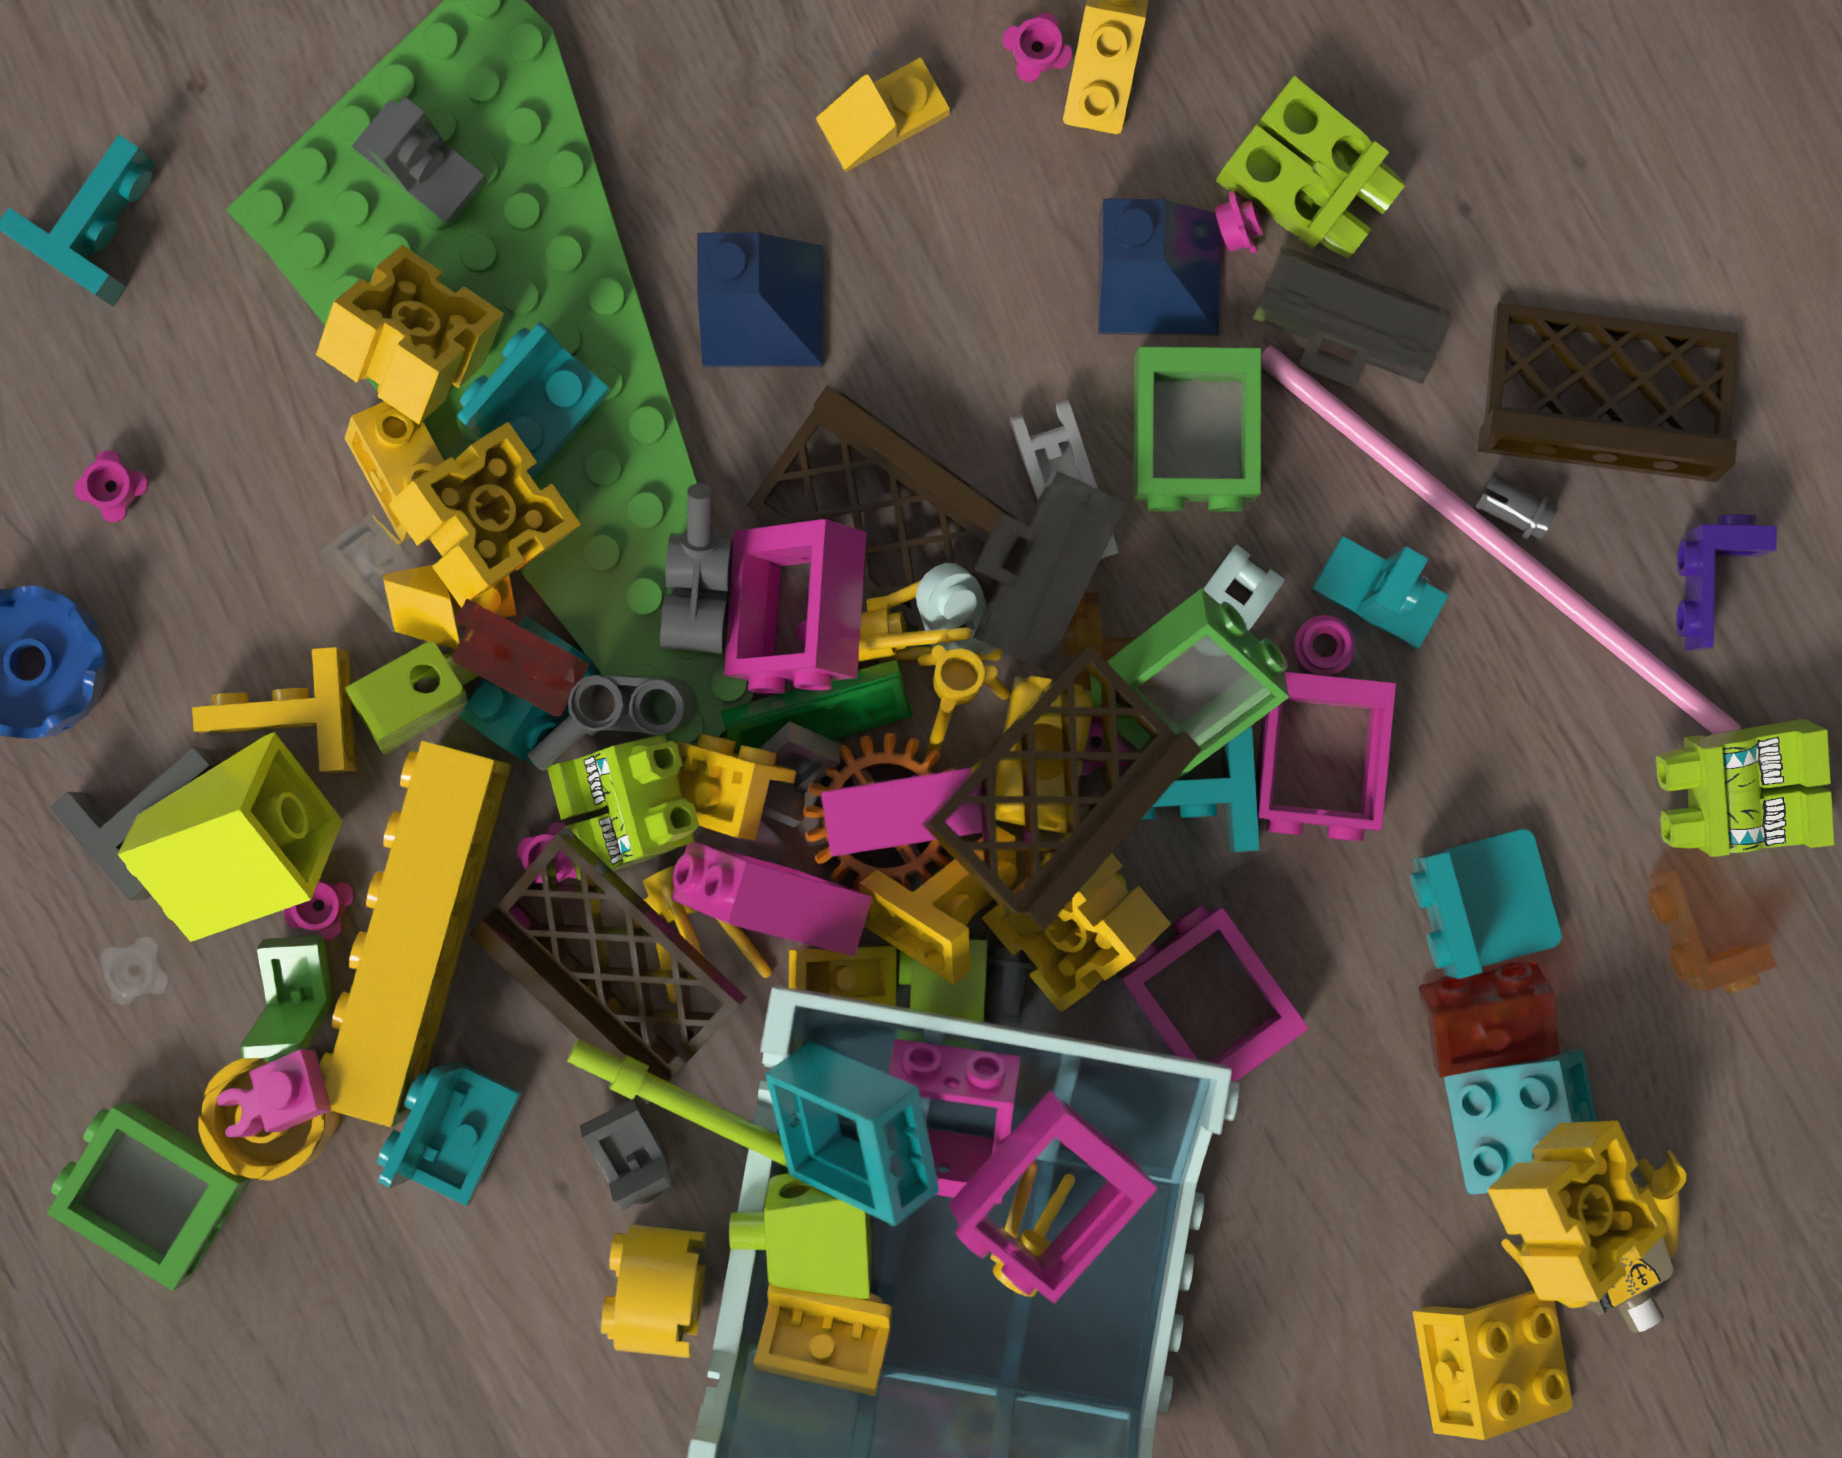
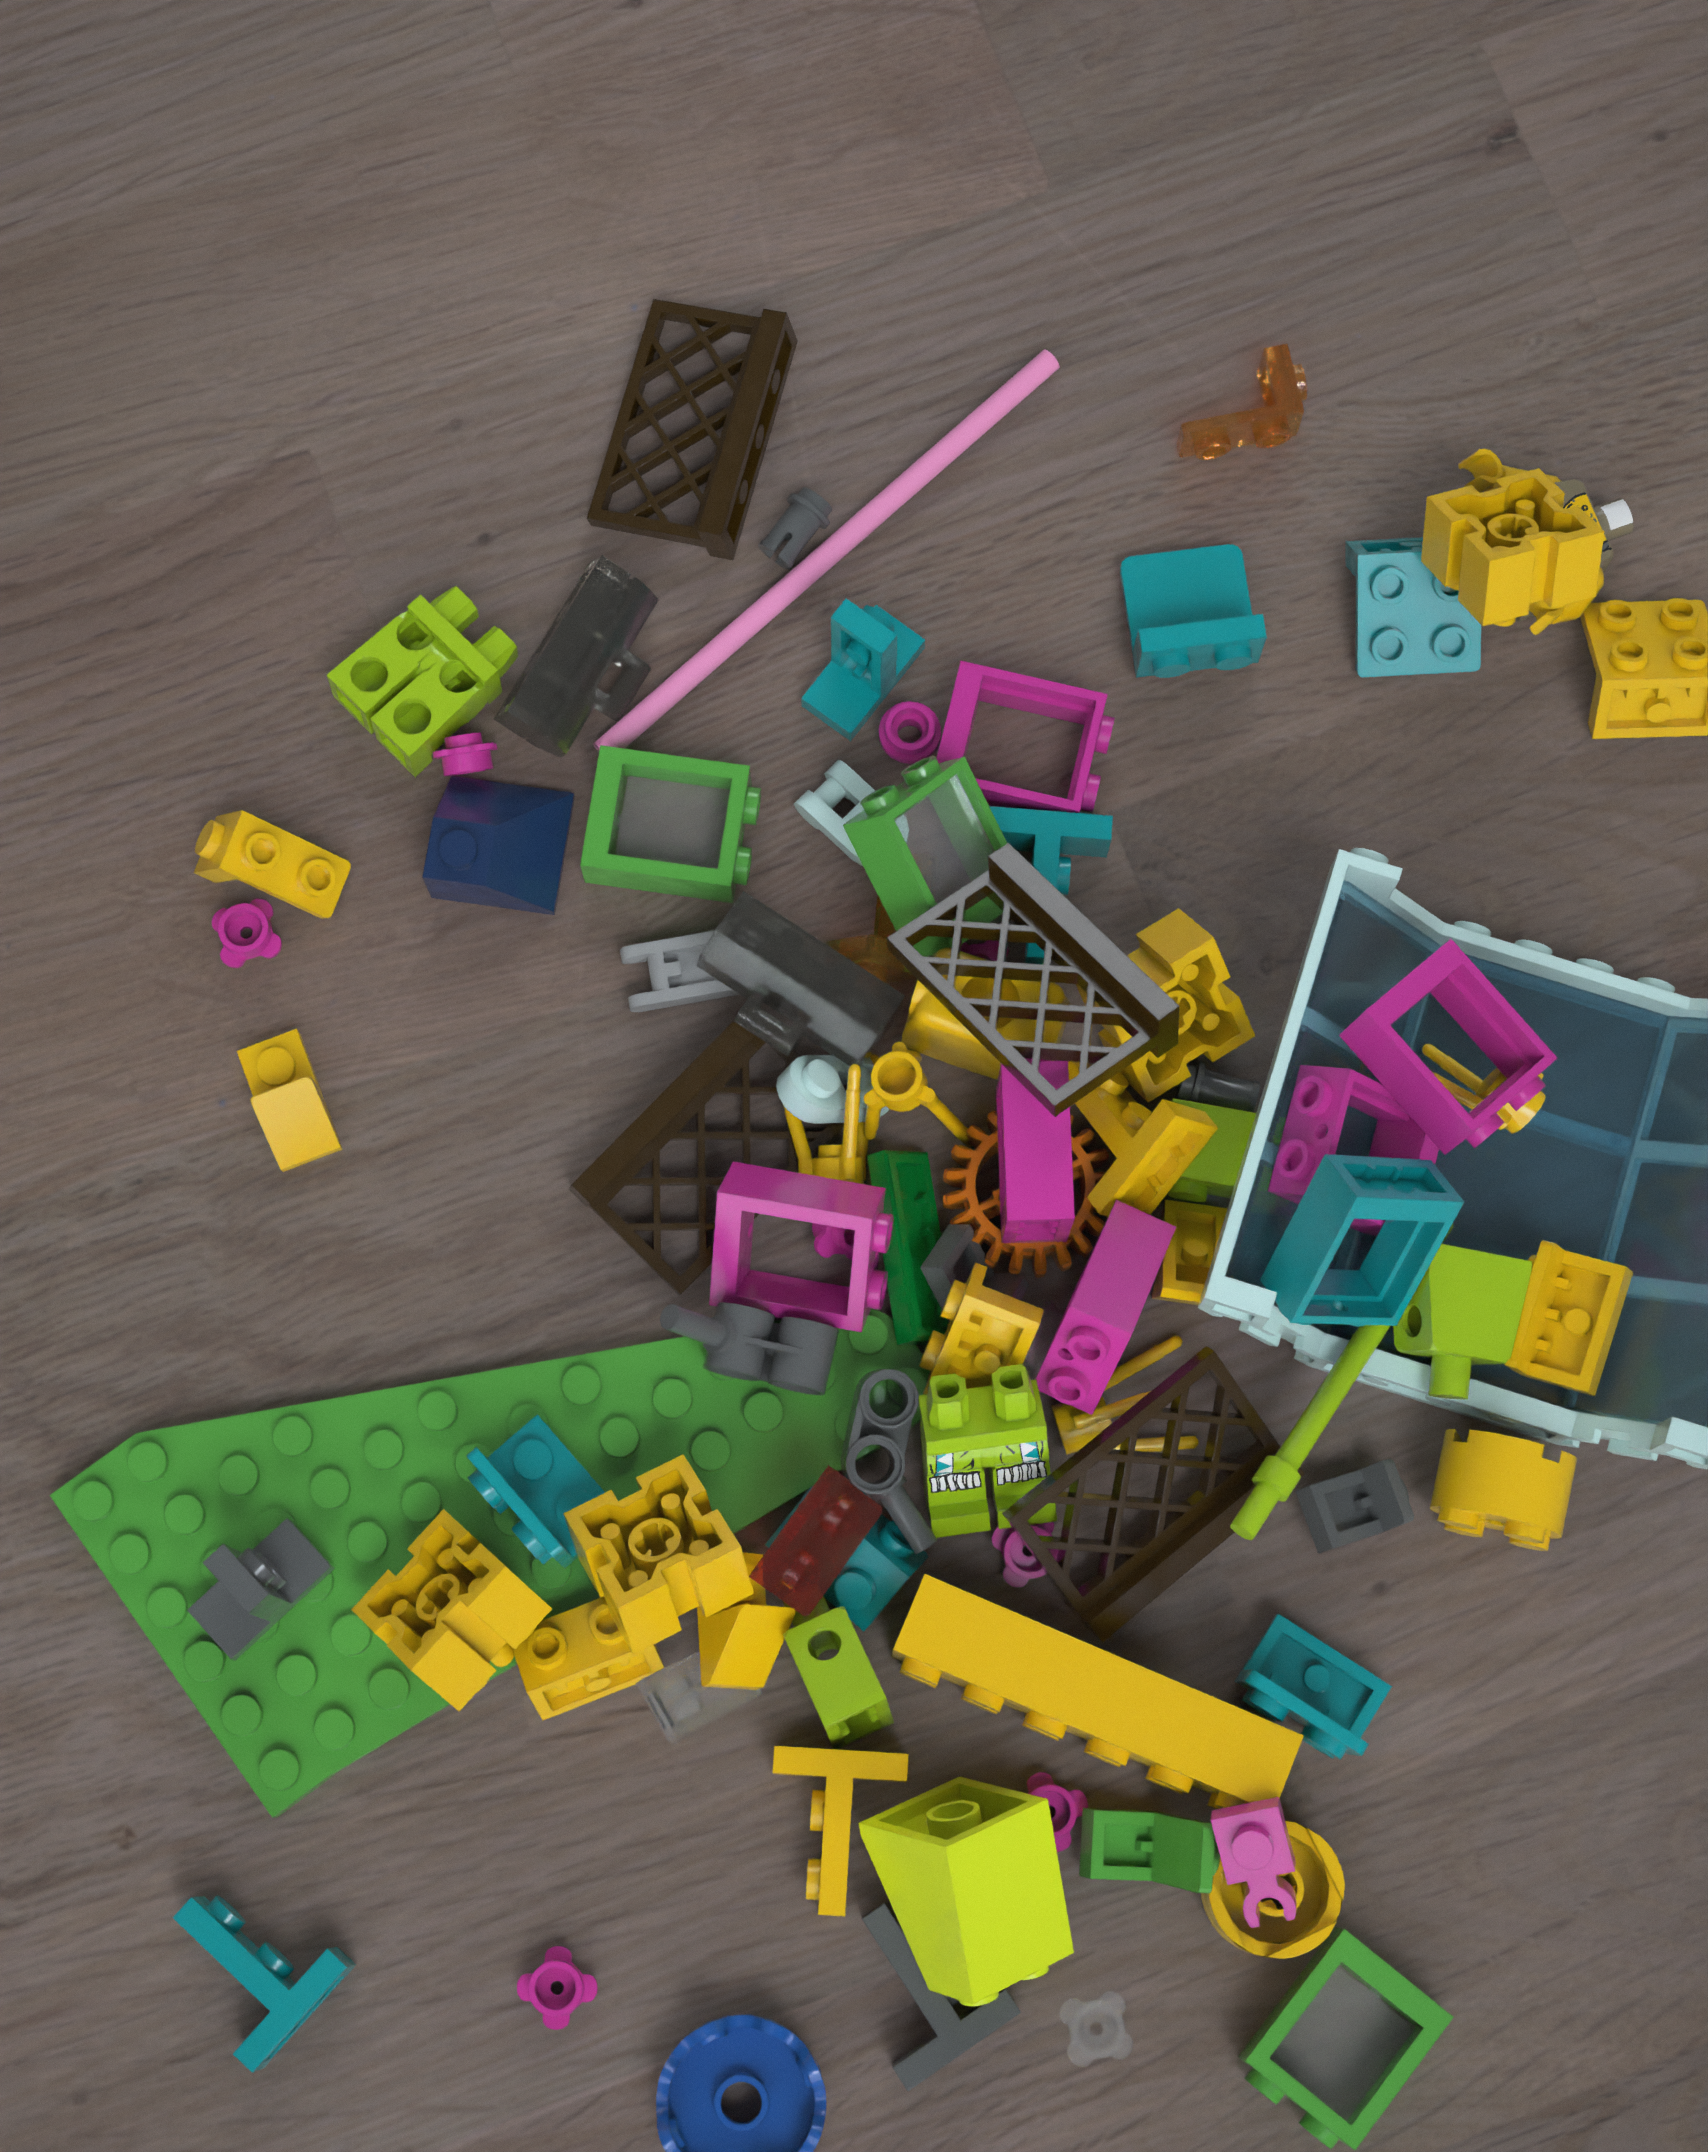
camera: 85 degrees left, 10 degrees down
dark blue slope [697,232,823,368] -> none
dark pink window [1118,904,1309,1085] -> none
clear red bracket [1418,962,1560,1078] -> none
lime hips [1656,719,1835,857] -> none
dark purple bracket [1676,514,1777,651] -> none

